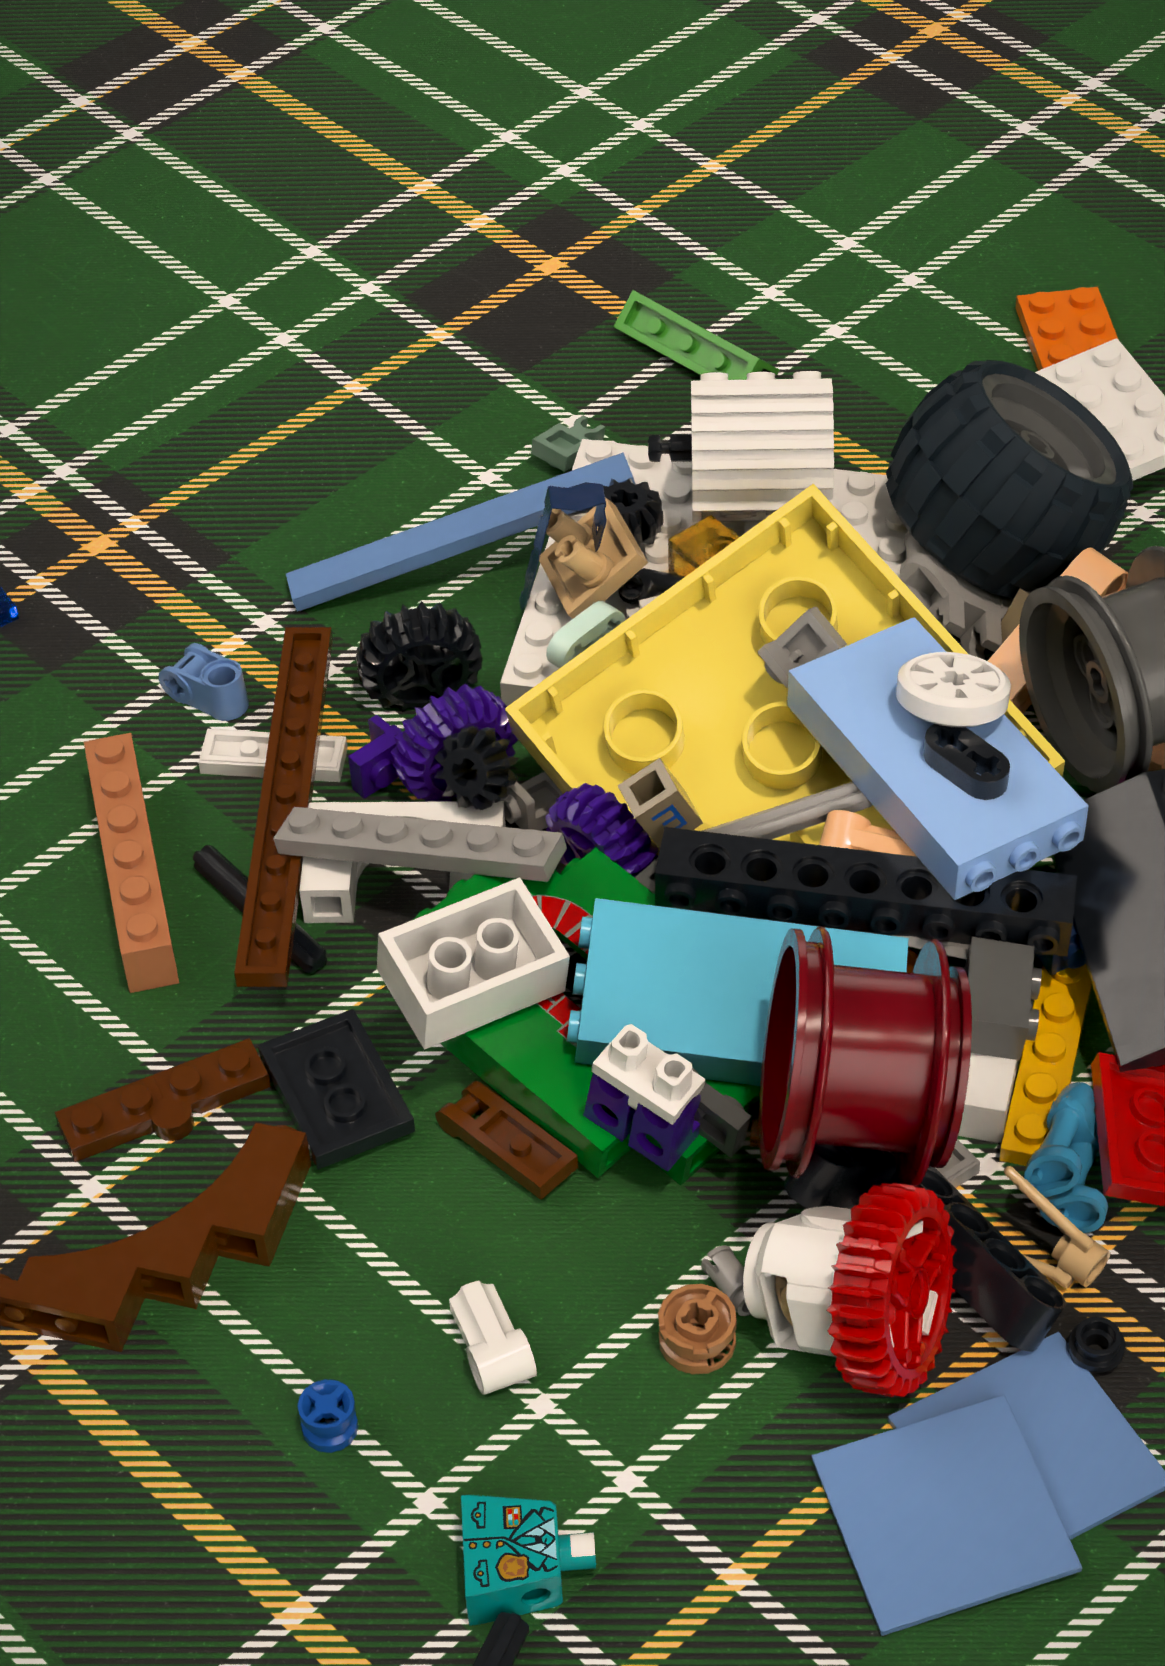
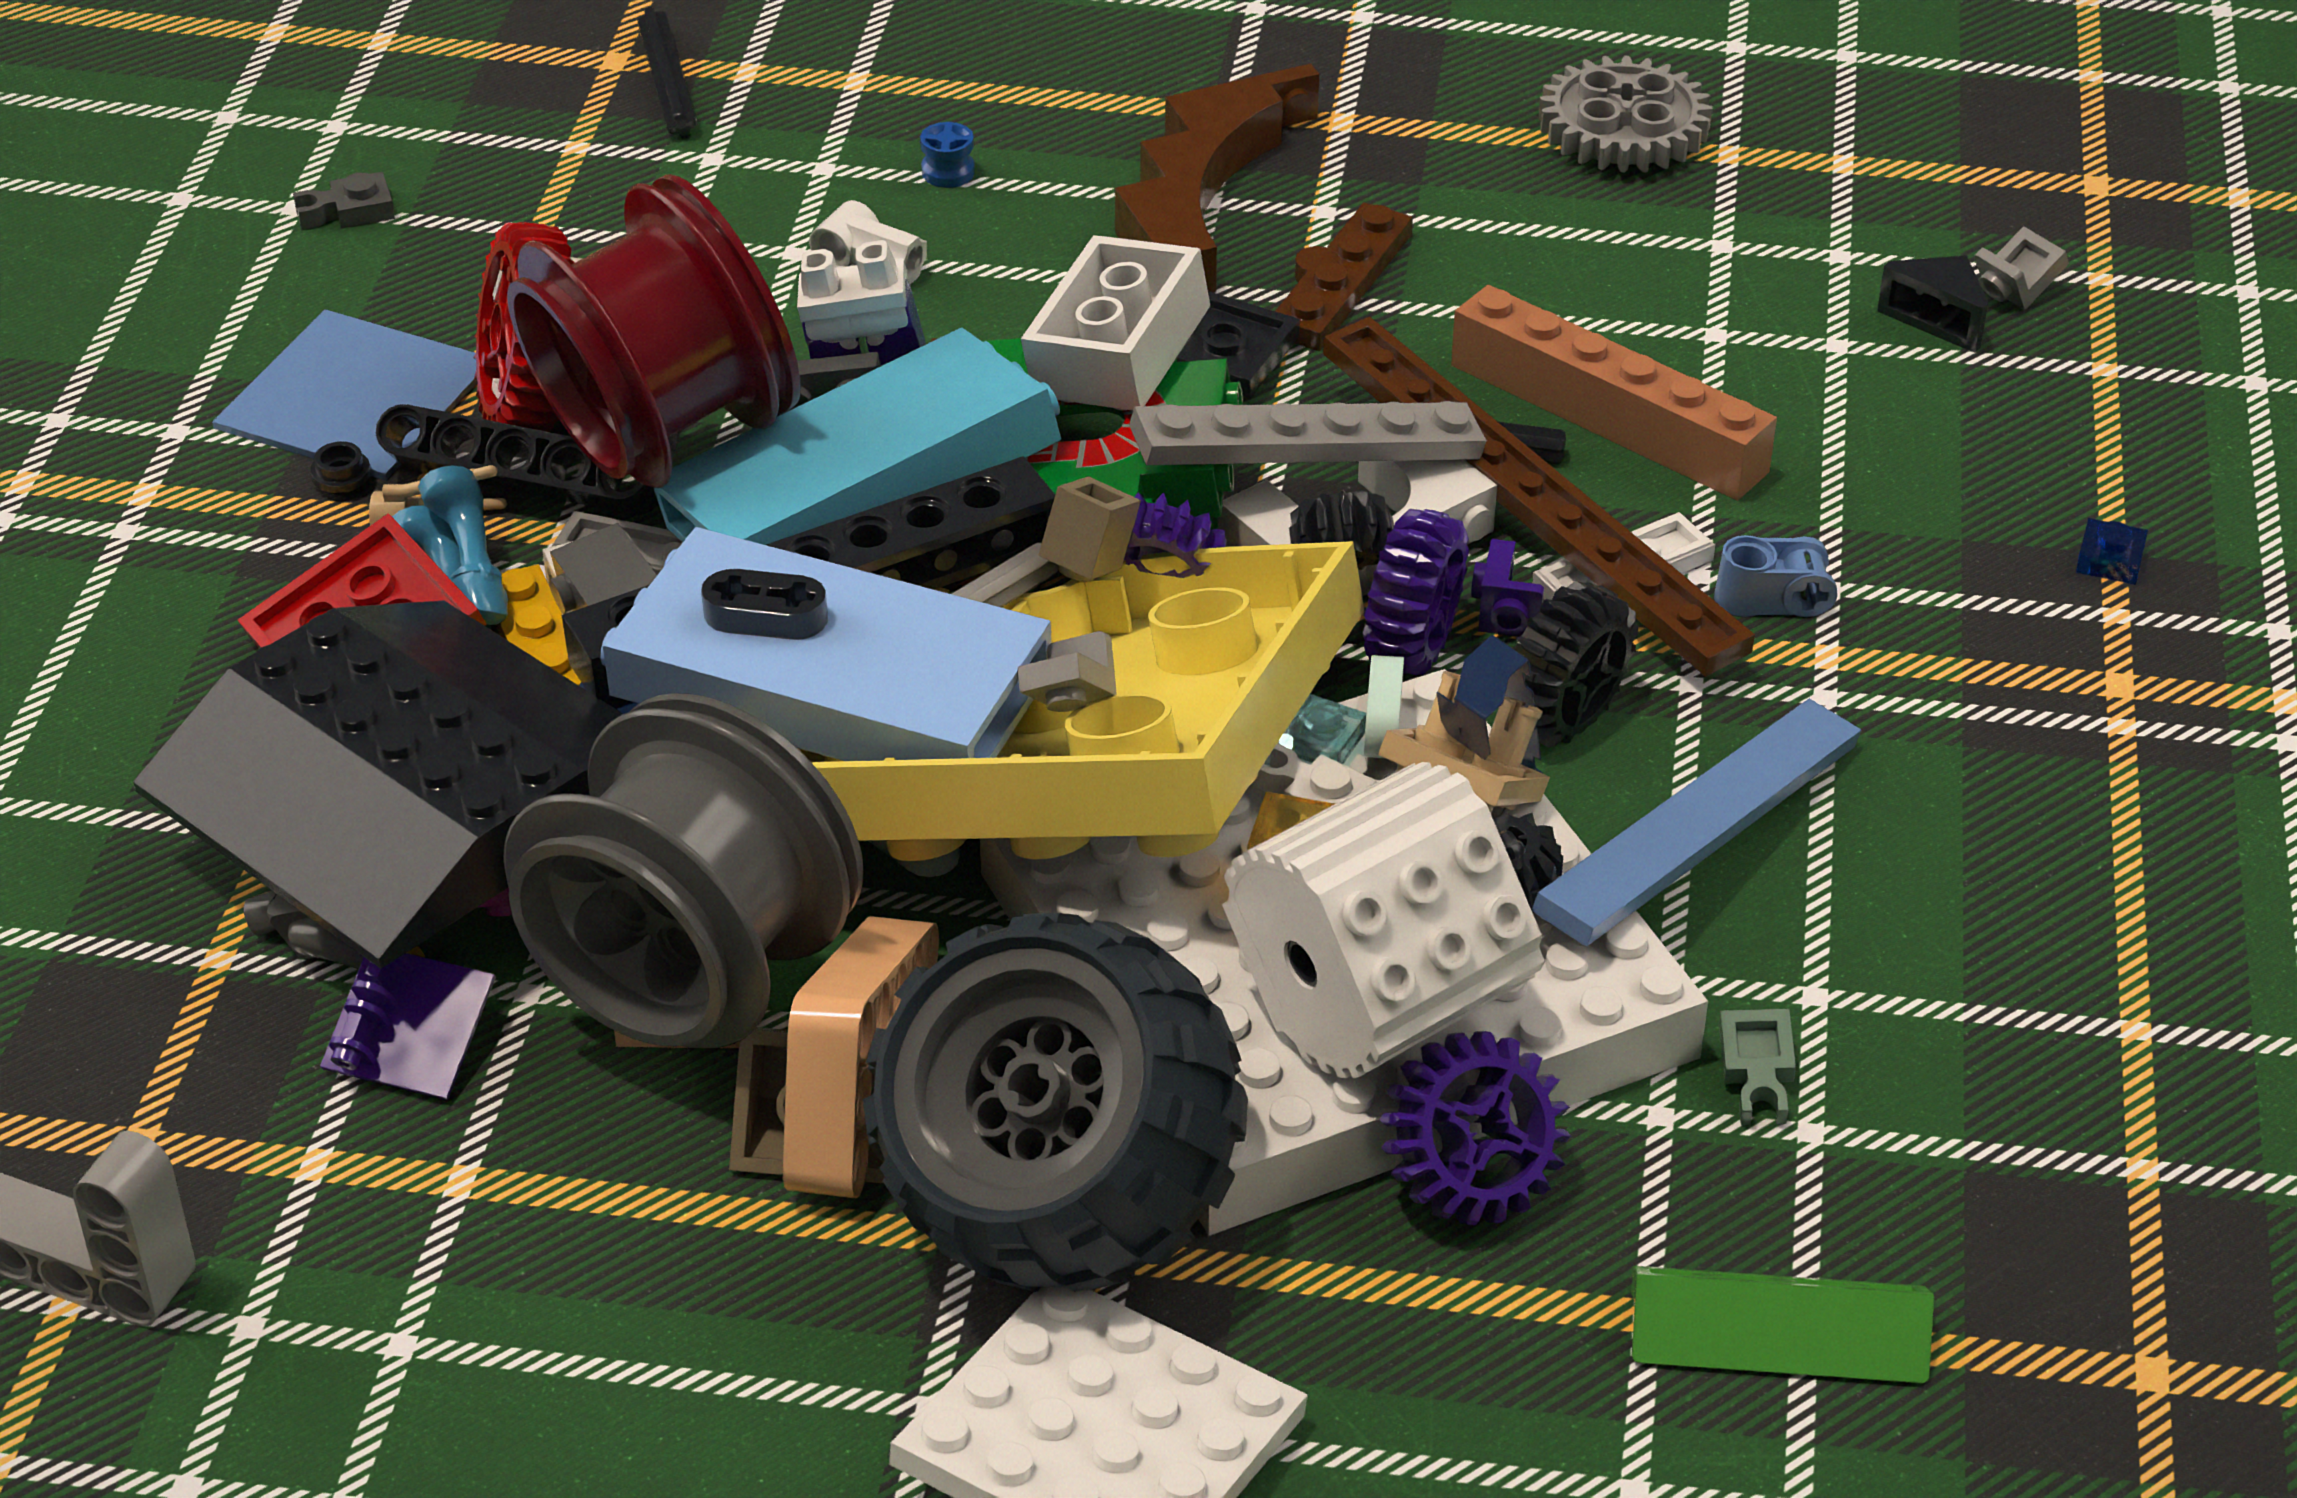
camera: 140 degrees right, 5 degrees down
teal torso [461,1495,596,1626] -> none
medium blue piece [811,1394,1082,1636] -> none
white wheel [896,652,1011,727] -> none

